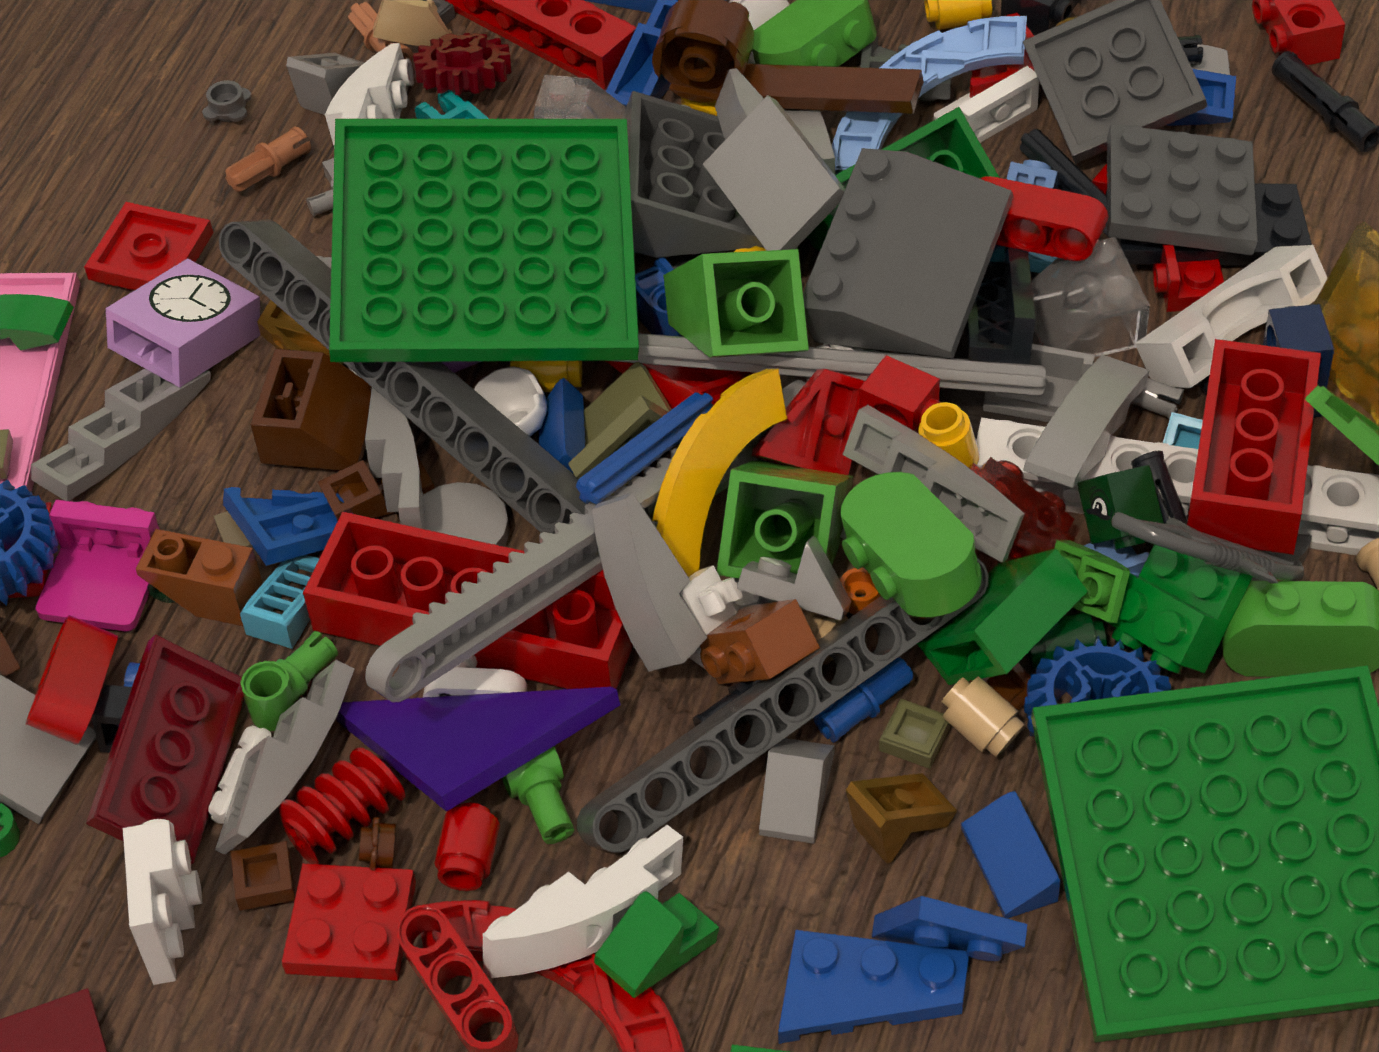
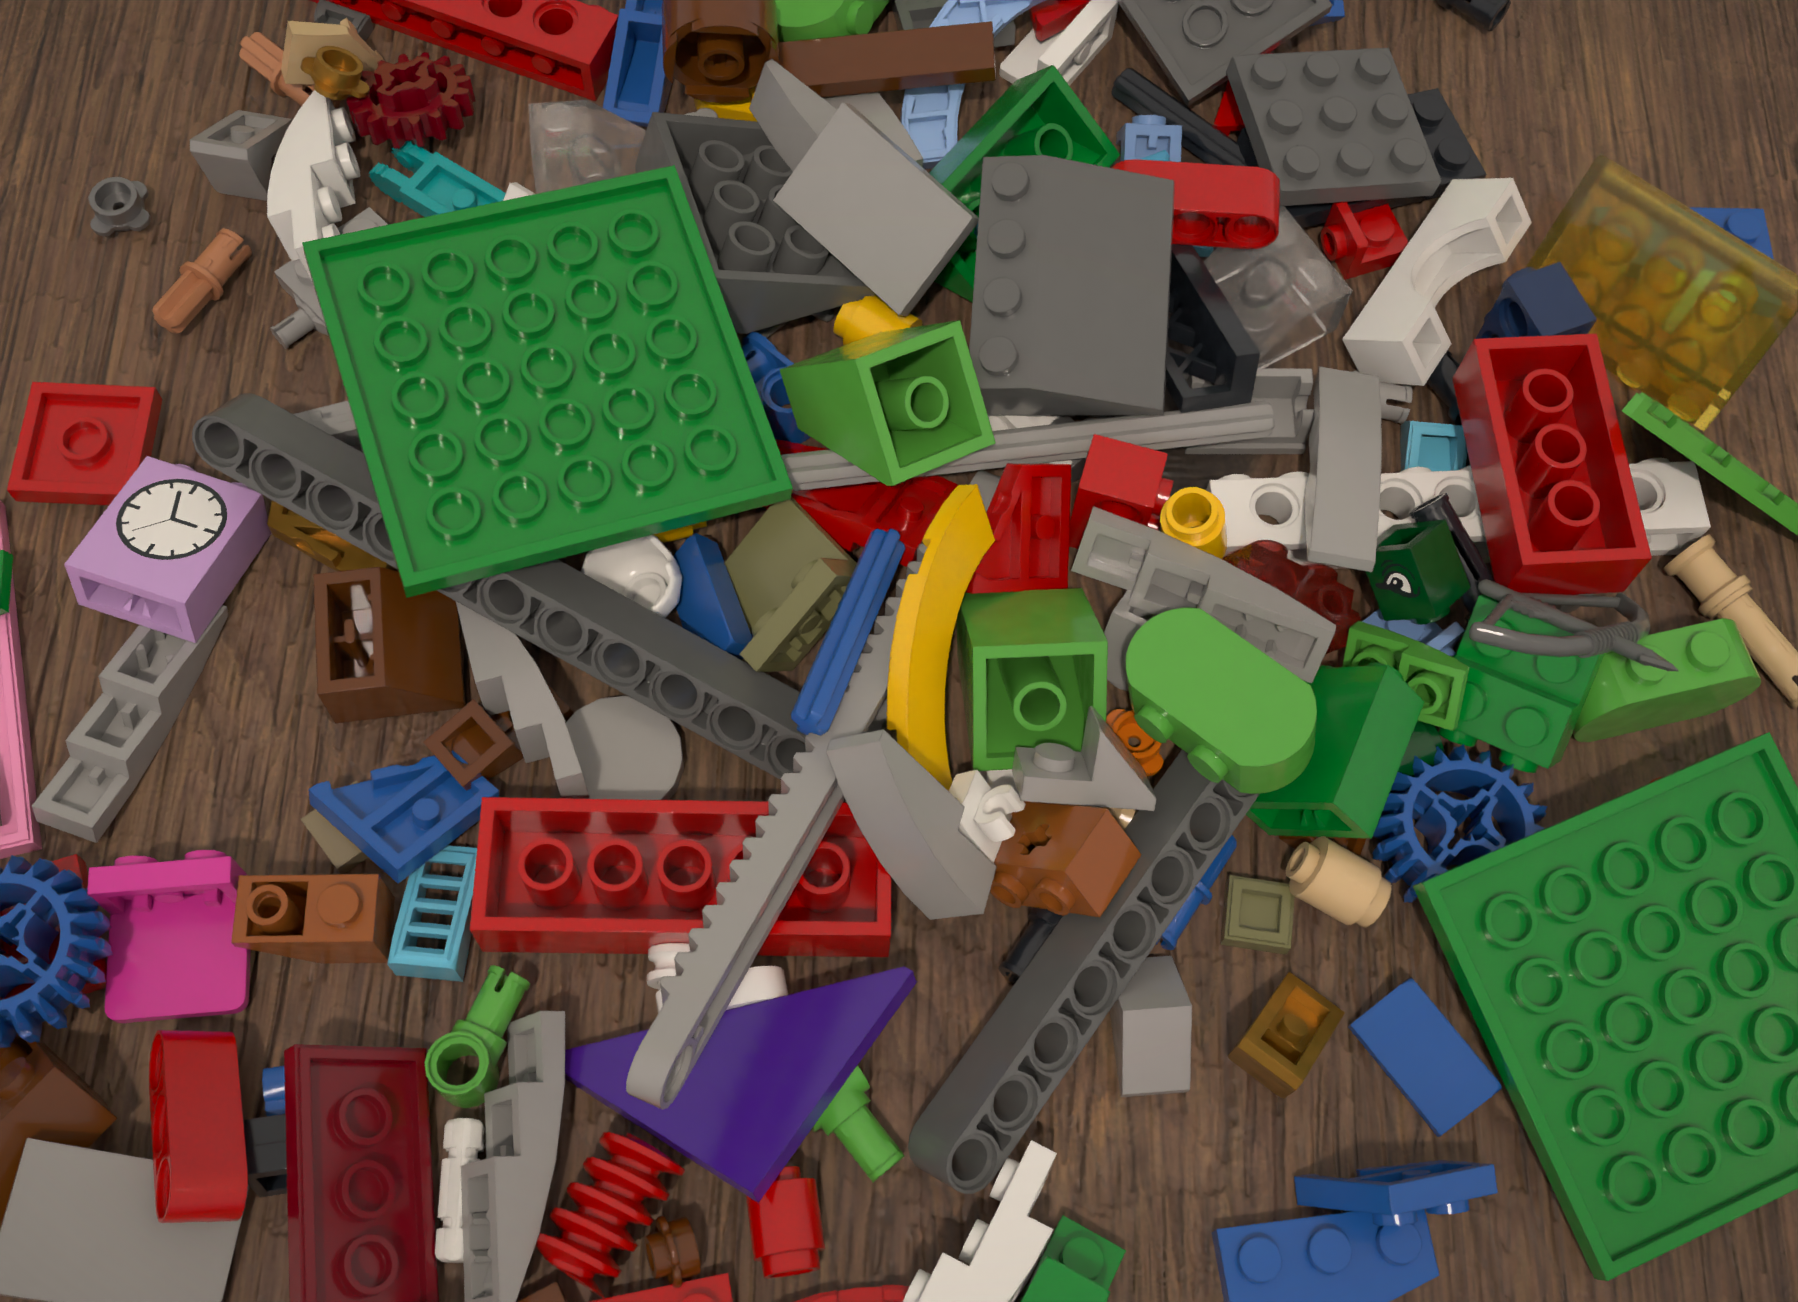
camera: 25 degrees left, 15 degrees up
none -> pearl gold plate [300,46,369,100]

